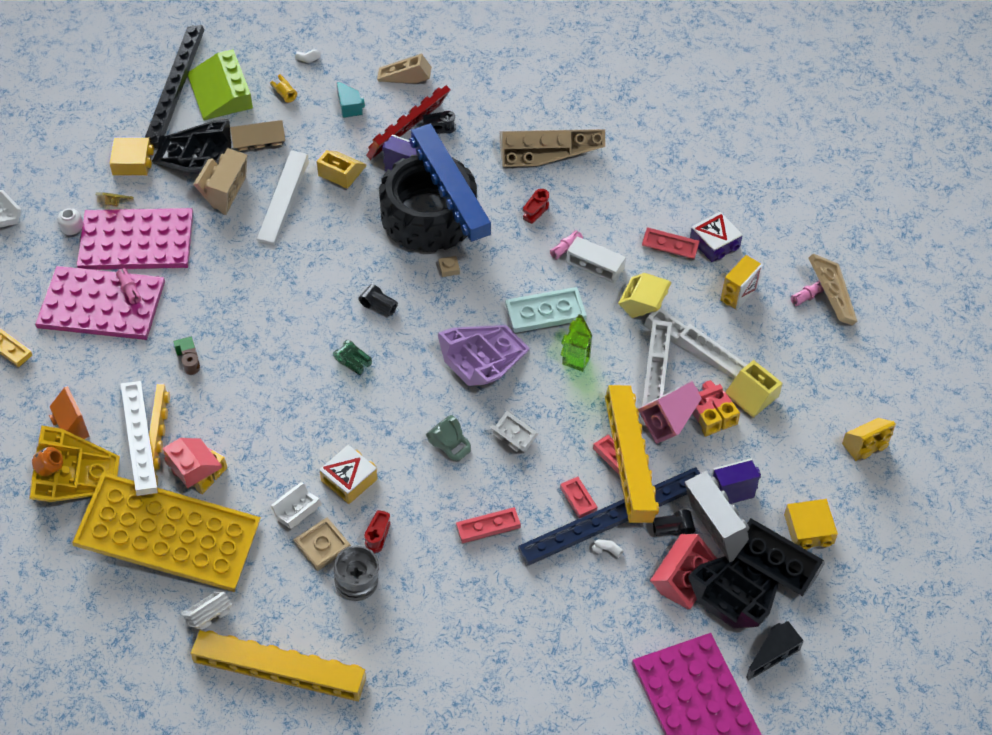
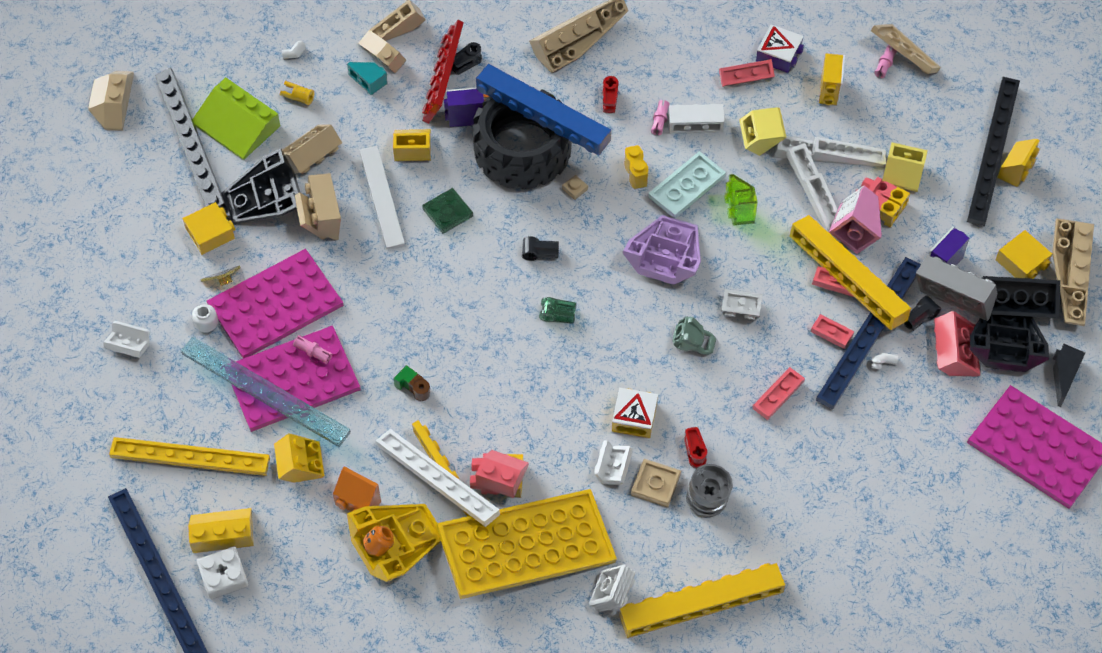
camera: 30 degrees left, 5 degrees up
none -> tan wedge [88,71,134,131]
none -> clear light blue plate [181,337,351,447]
none -> yellow slope [274,433,325,483]
none -> tan slope [358,30,406,73]
none -> clear green plate [422,188,473,234]
none -> yellow brick [624,145,648,189]
none -> black plate [967,76,1020,226]
none -> tan wedge [1052,218,1094,326]

